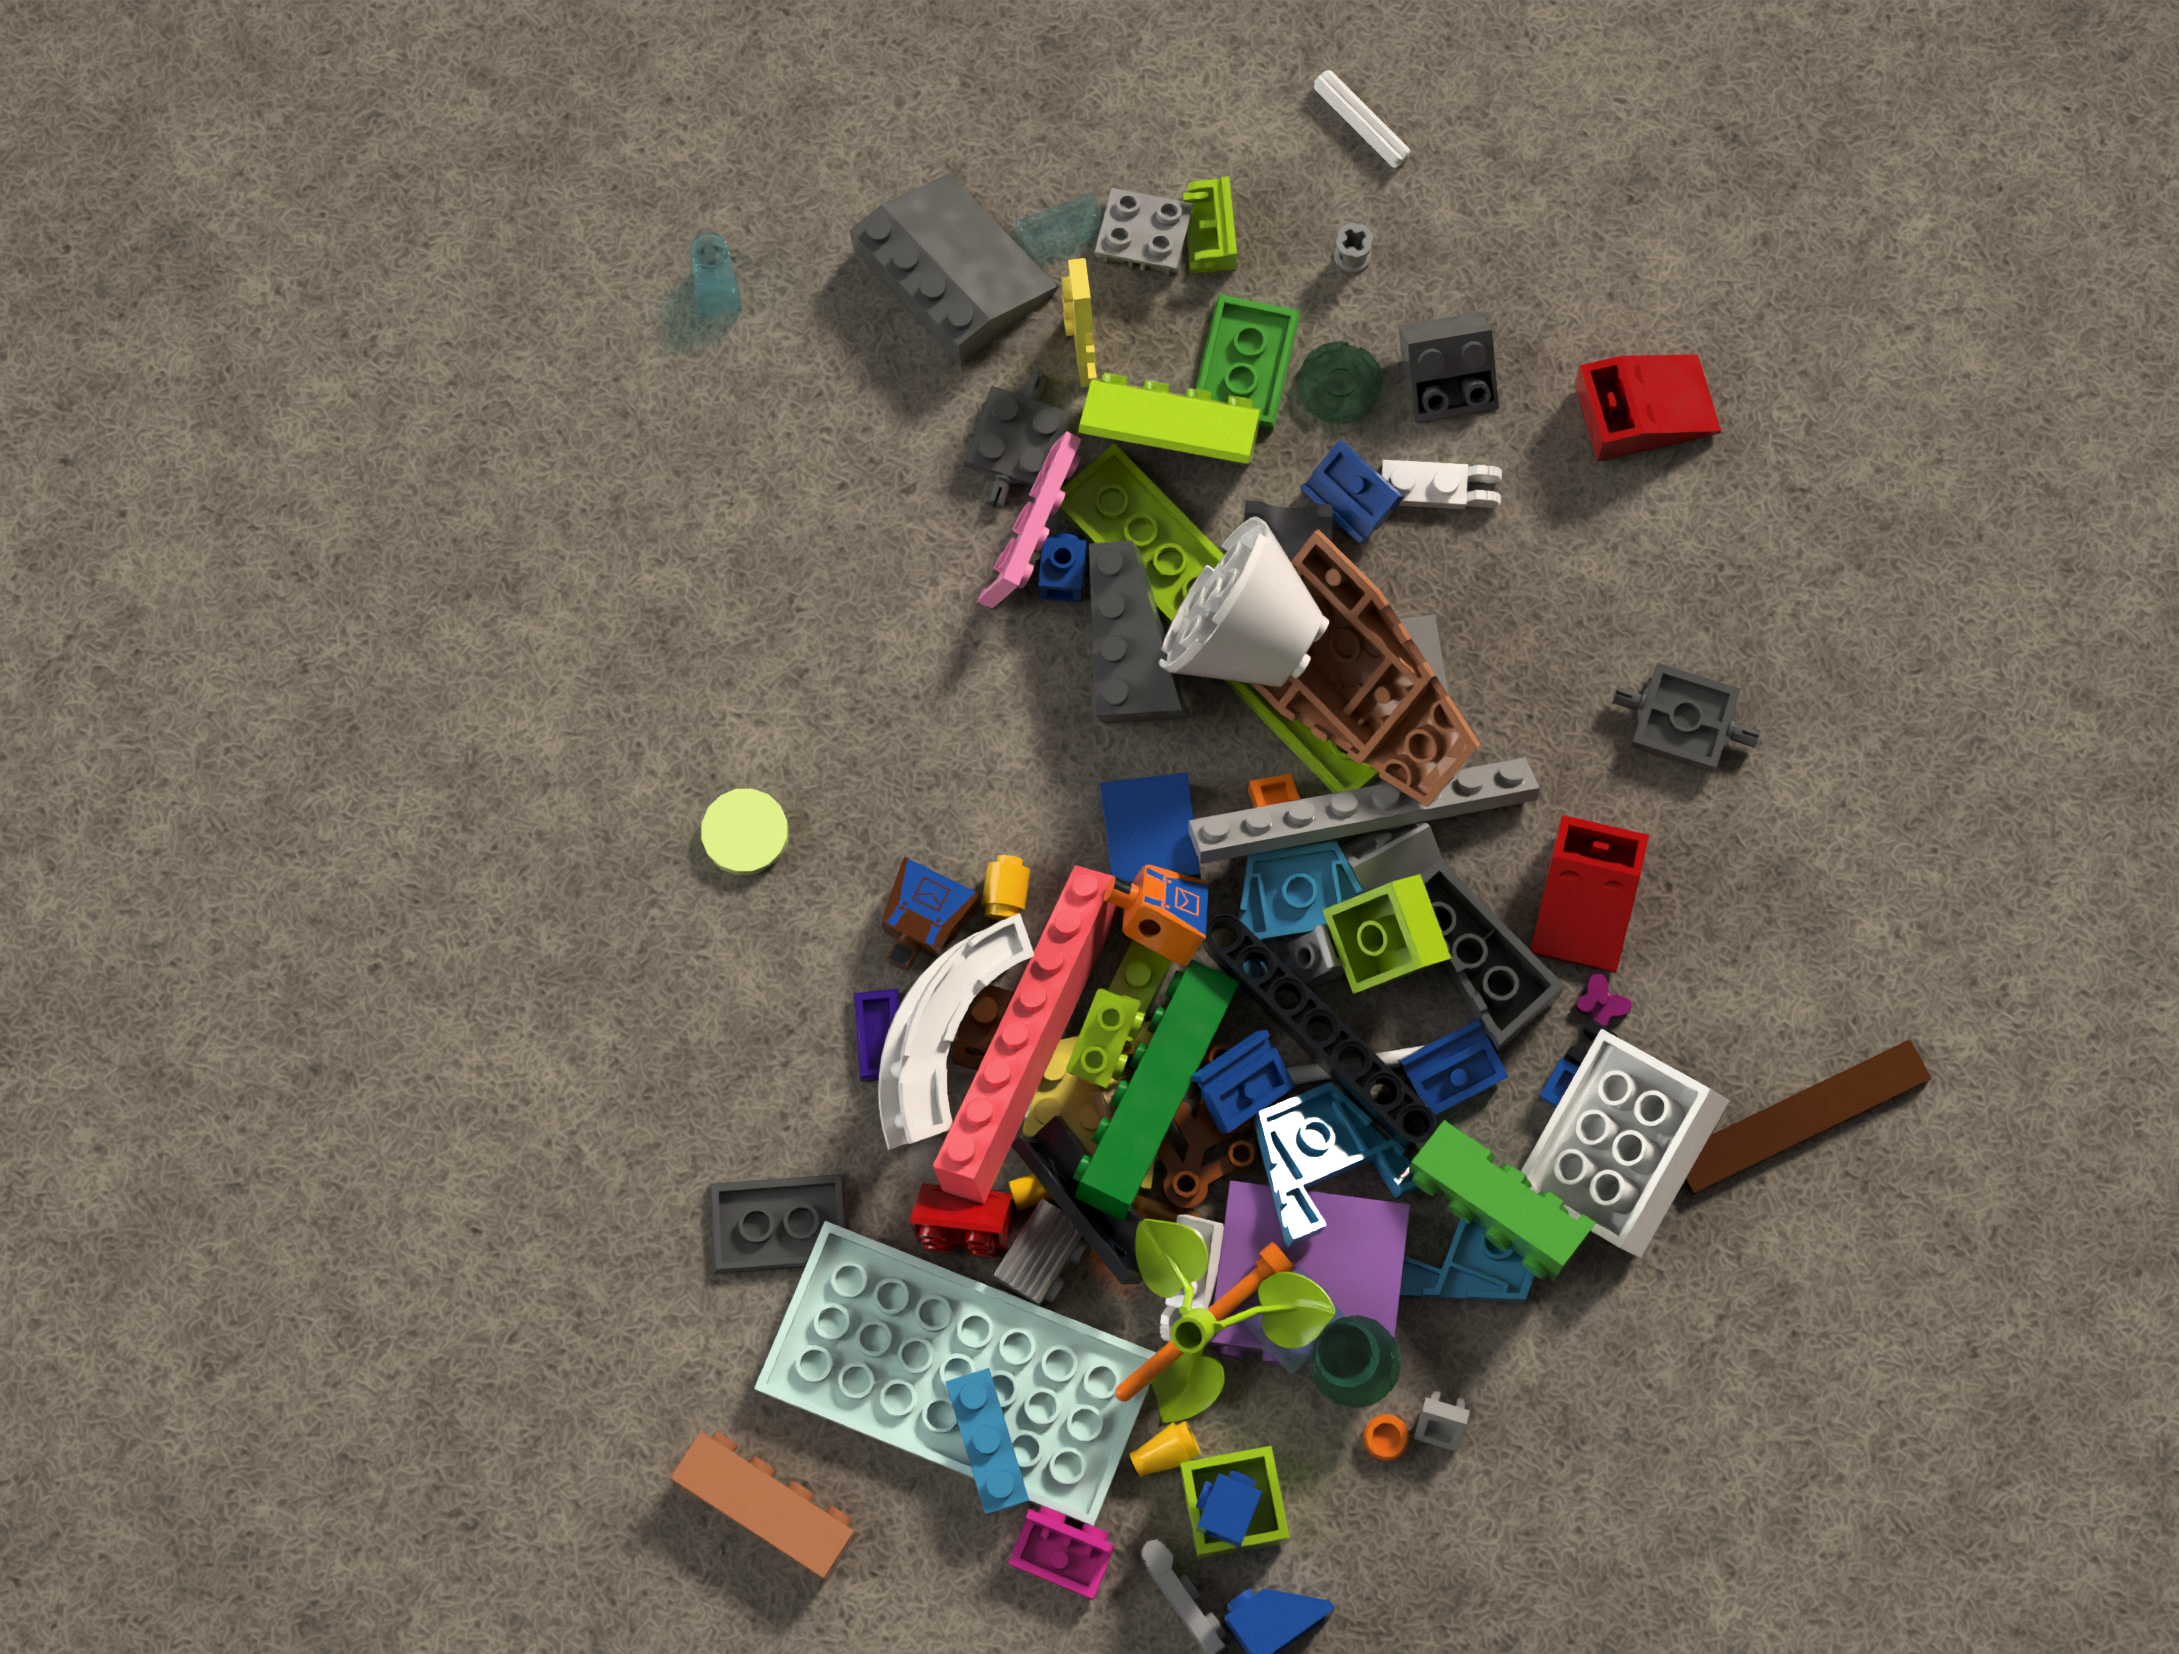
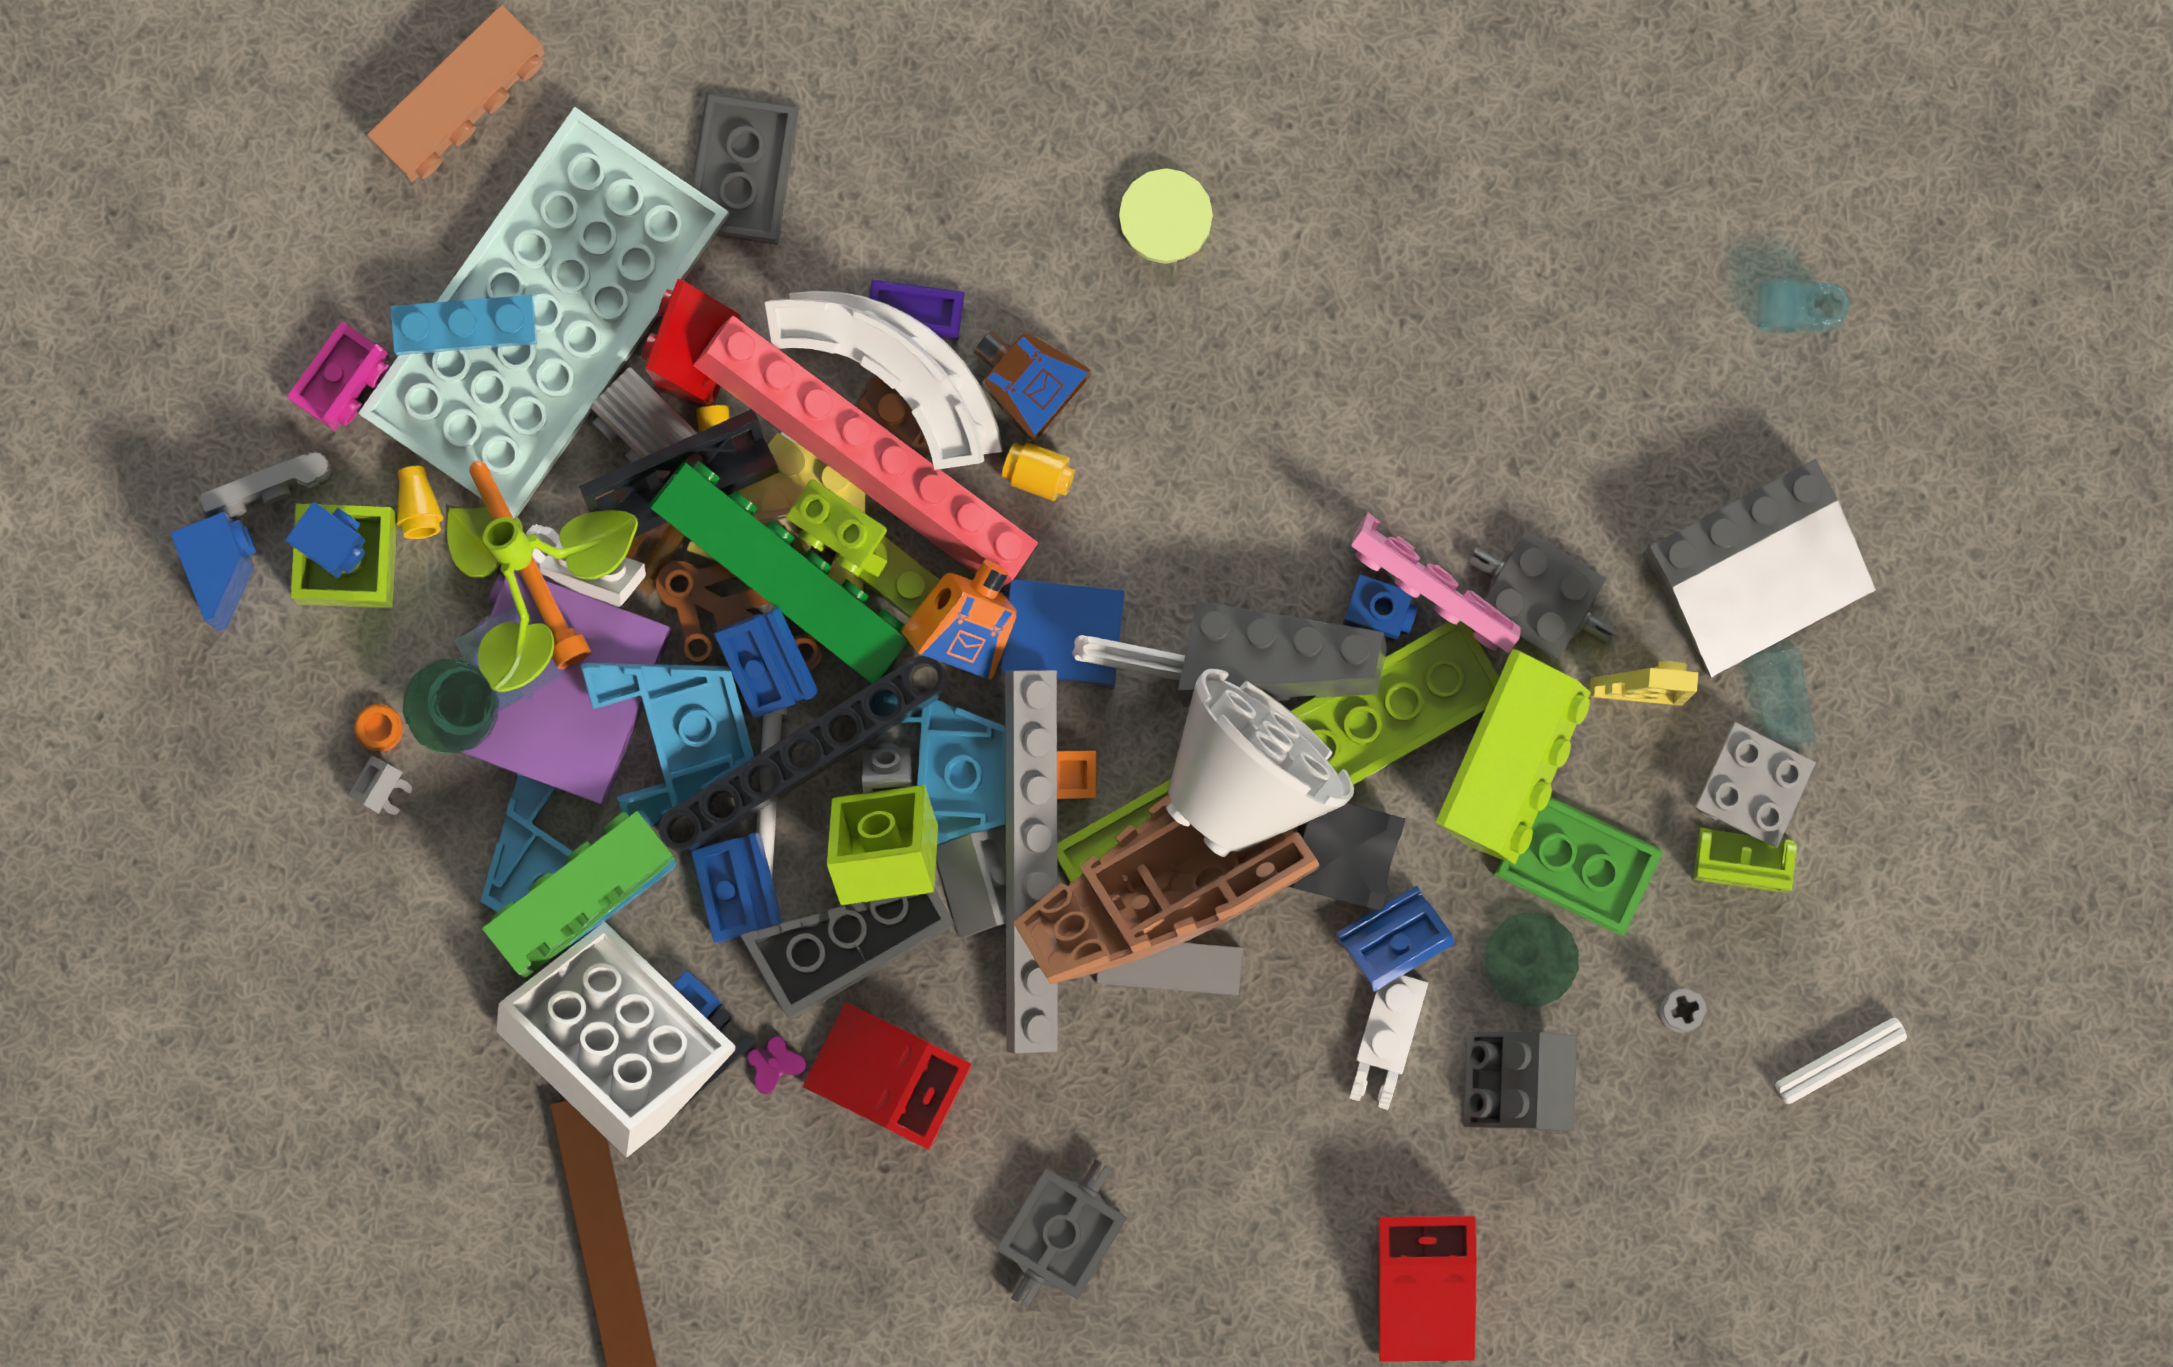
camera: 100 degrees right, 10 degrees up
none -> white axle [1072,635,1185,680]

